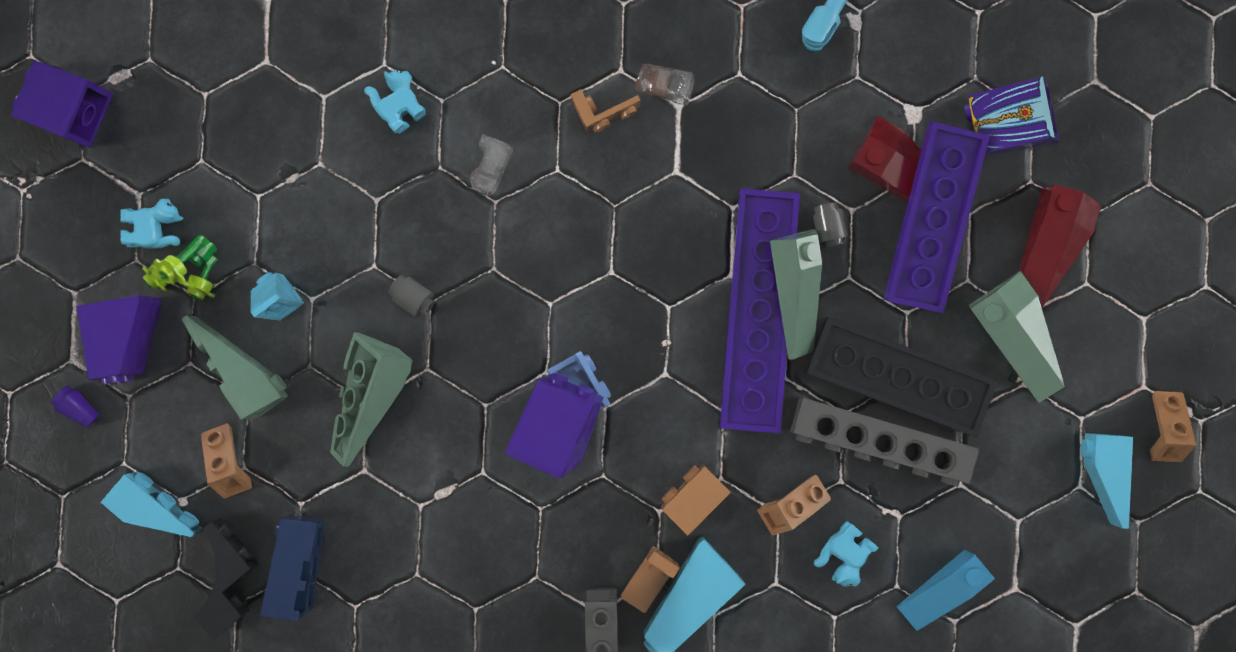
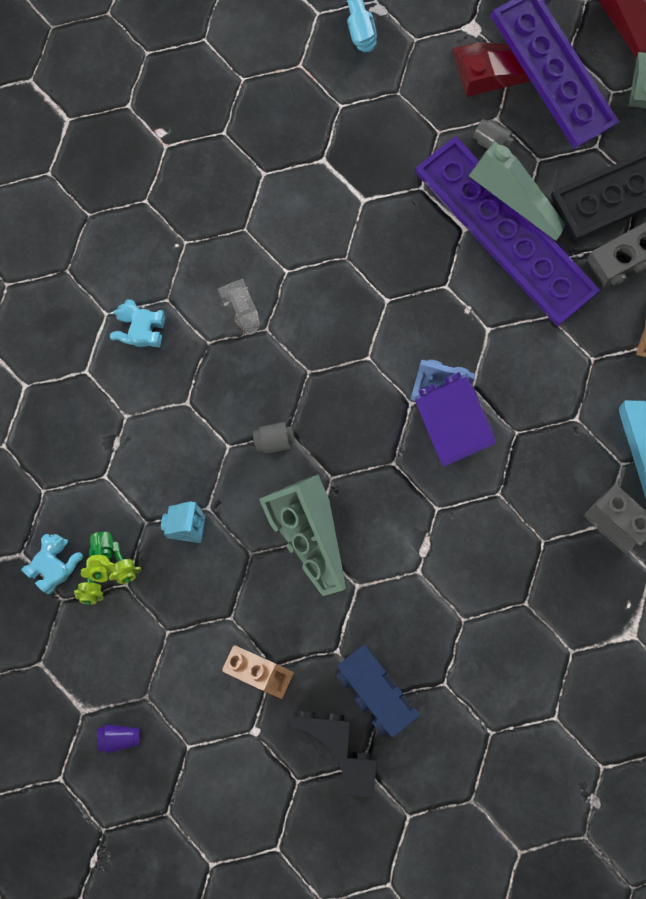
camera: 40 degrees left, 10 degrees down
dark purple slope [76,295,162,385] -> none
medium azure slope [100,472,203,537] -> none
sand green wedge [182,315,289,420] -> none
medium nougat bracket [570,89,640,133] -> none
medium nougat bracket [621,546,680,613] -> none
clear leg [635,64,695,106] -> none
medium nougat brick [661,464,731,536] -> none

